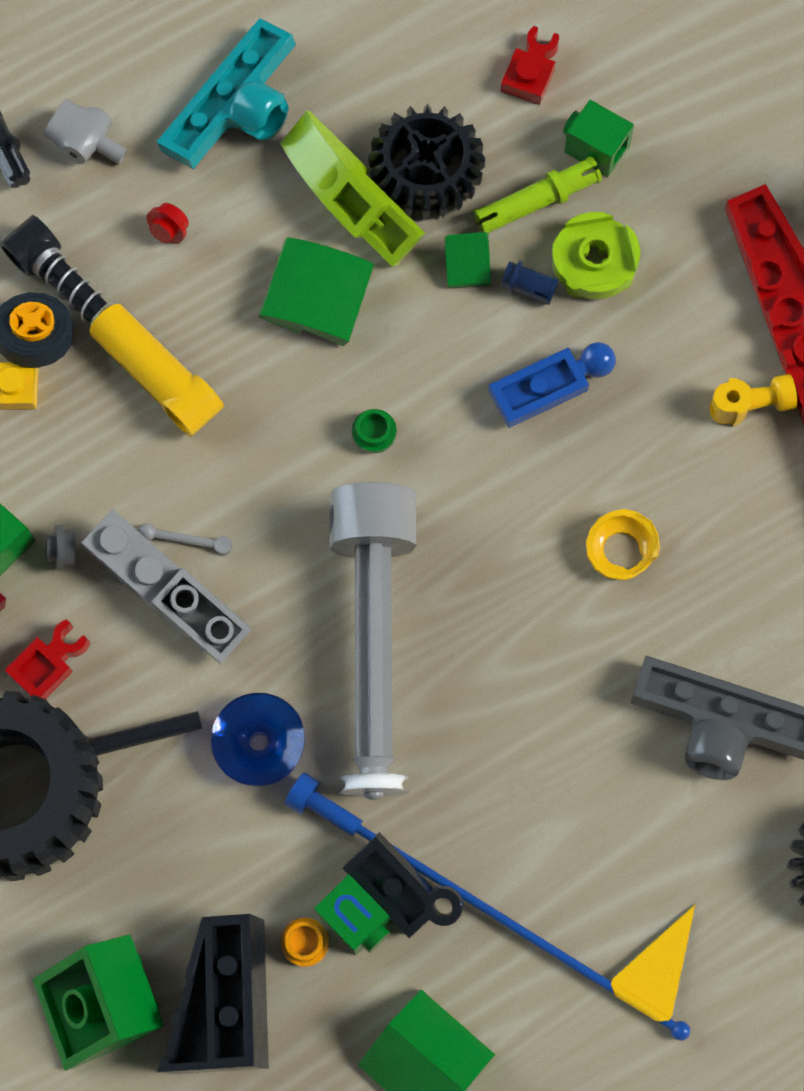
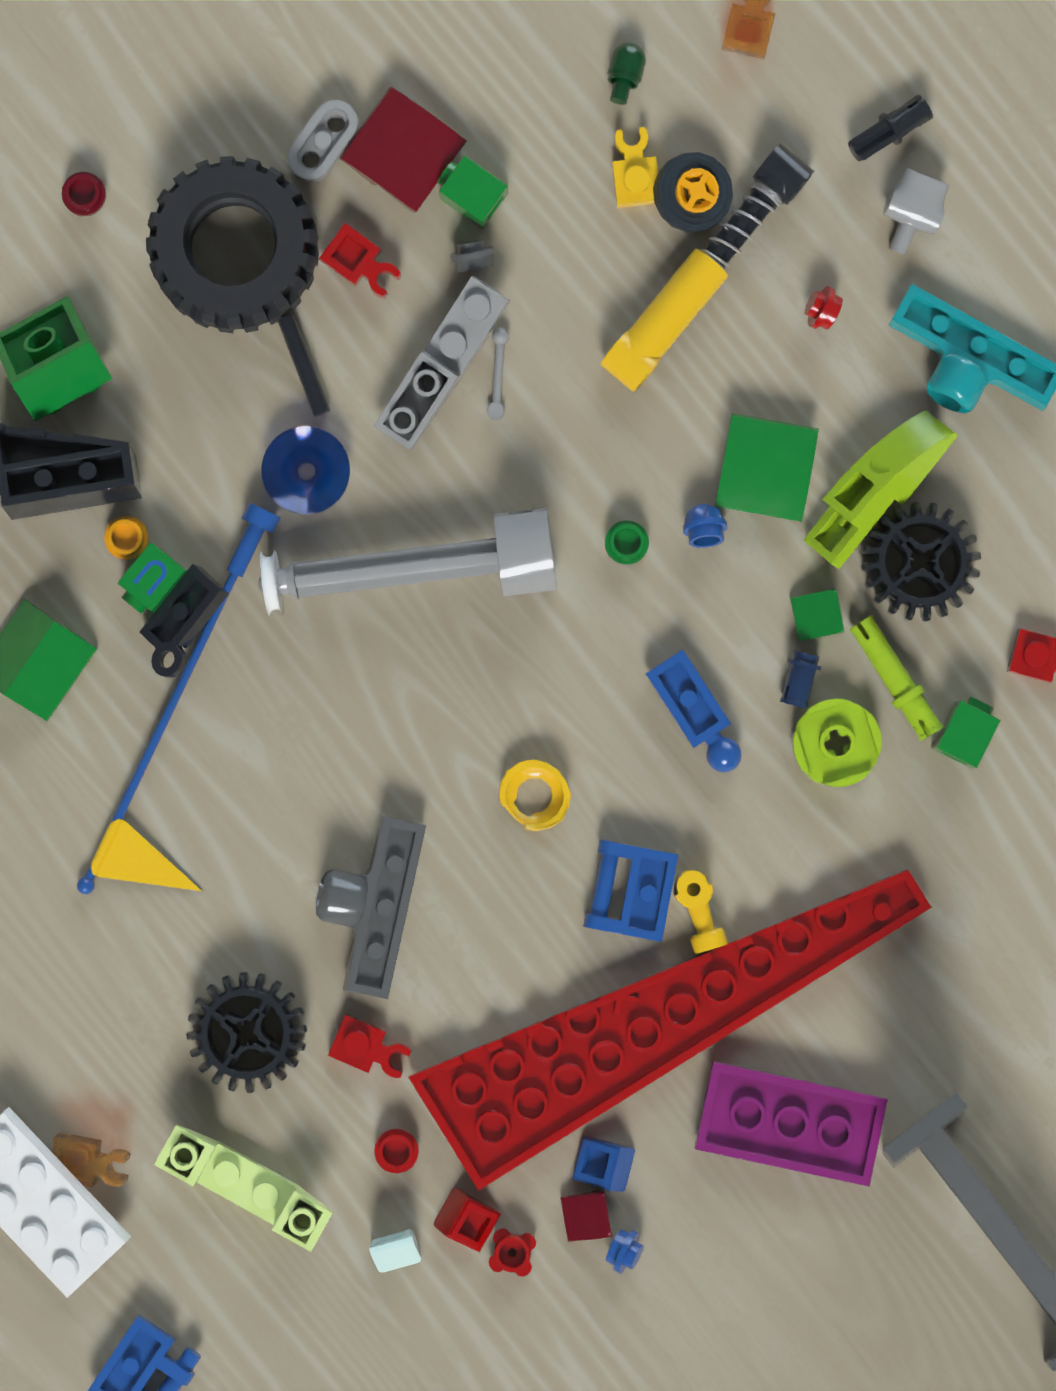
camera: 80 degrees right, 15 degrees up
none -> blue plate [583,840,678,942]
none -> blue plate [683,503,727,548]

